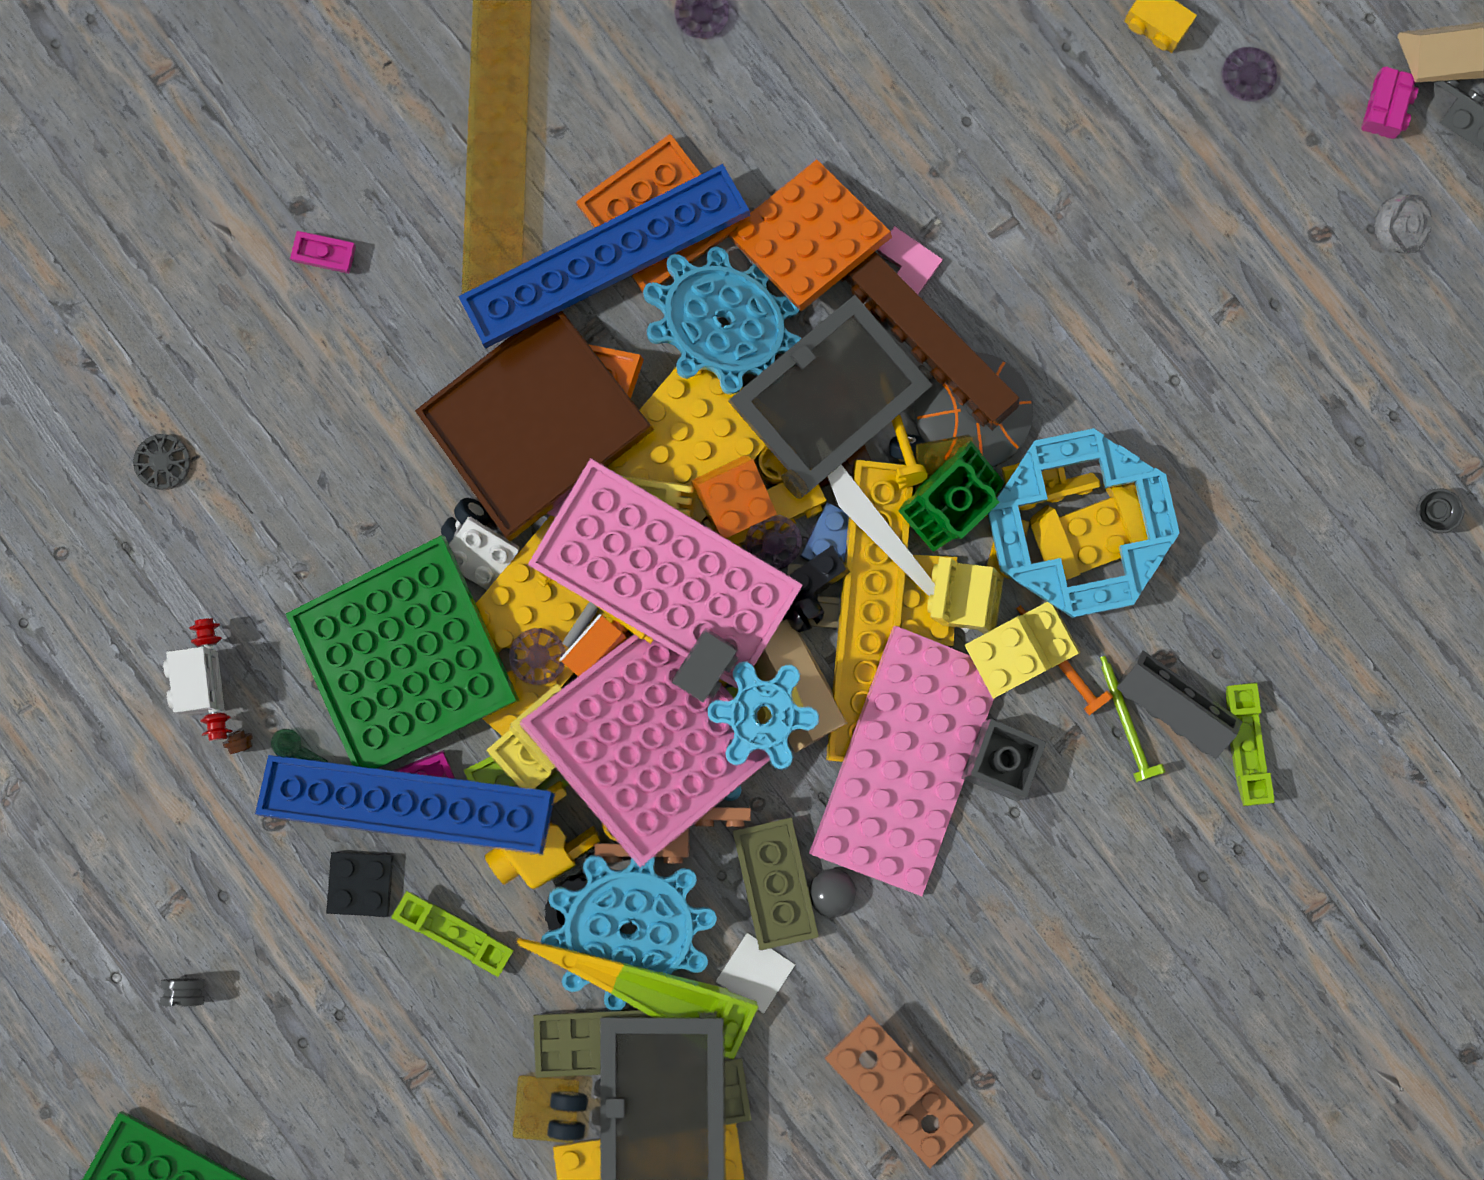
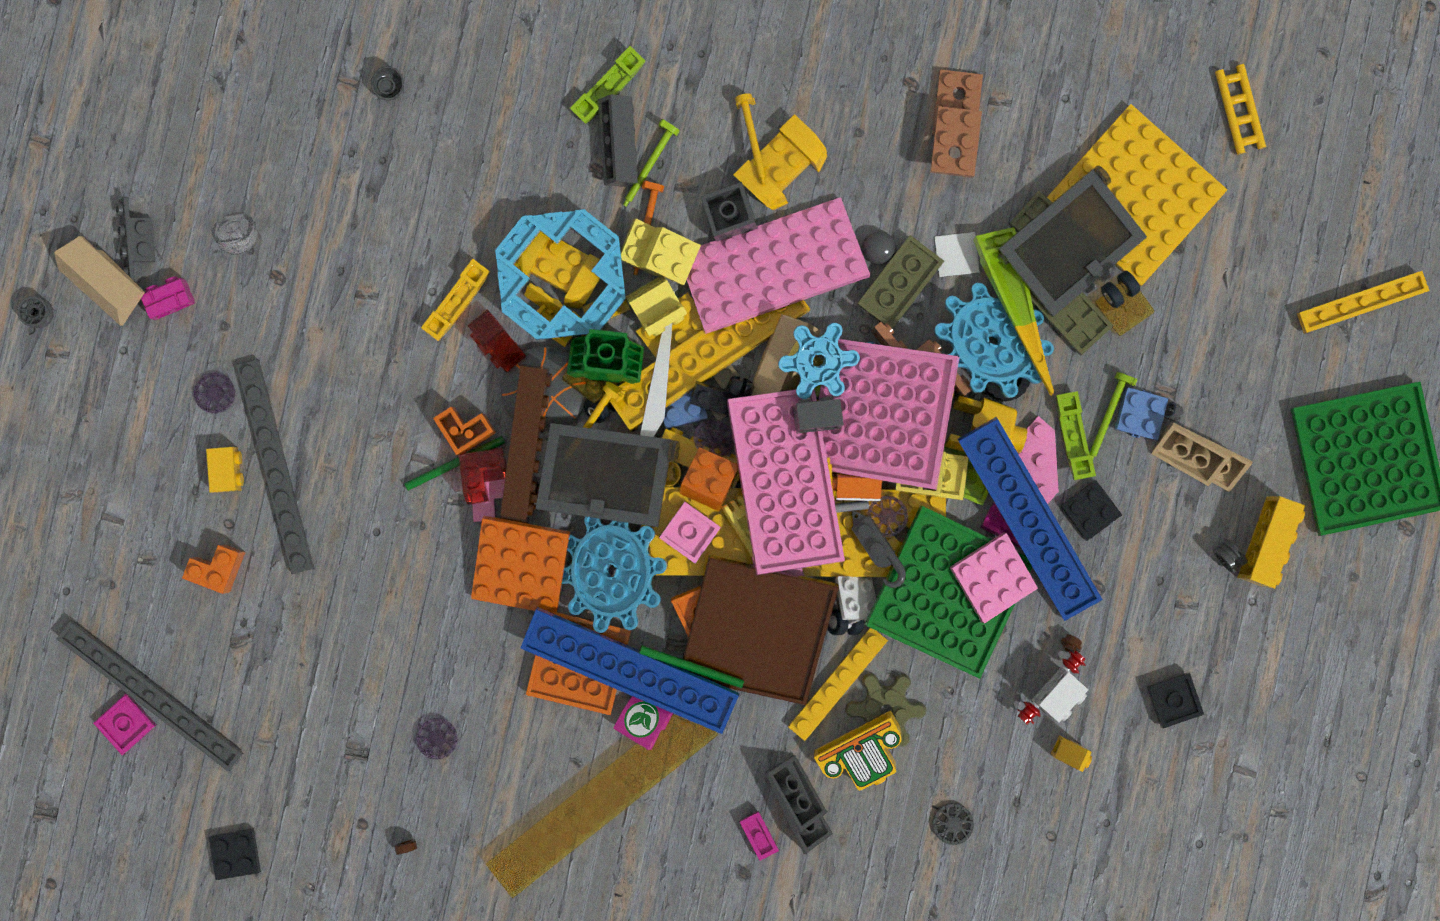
camera: 130 degrees left, 5 degrees up
clear green plate [271,729,328,763] -> none
none -> dark grey plate [236,360,314,574]
none -> green piece [404,436,506,491]
none -> yellow slope [421,258,490,341]
none -> orange brick [433,406,497,456]
none -> clear red brick [459,448,507,505]
none -> clear red brick [467,309,526,373]
none -> slope [613,696,673,750]
none -> green piece [639,645,744,688]
none -> bright pink plate [659,502,721,563]
none -> yellow piece [733,114,827,210]
none -> yellow piece [735,93,766,185]
none -> dark grey slope [766,755,833,855]
none -> yellow plate [788,628,888,741]
none -> brick [814,710,901,791]
none -> olive plate [845,673,927,747]
none -> dark grey plate [851,511,906,588]
none -> bright pink plate [949,532,1038,623]
none -> bright pink plate [1018,416,1059,504]
none -> yellow slope [1050,735,1092,772]
none -> lime piece [1089,372,1137,459]
none -> medium blue plate [1114,387,1169,441]
none -> black plate [1147,672,1204,729]
none -> tan slope [1151,423,1253,492]
none -> dark grey hinge [1164,402,1183,421]
none -> yellow brick [1237,496,1305,589]

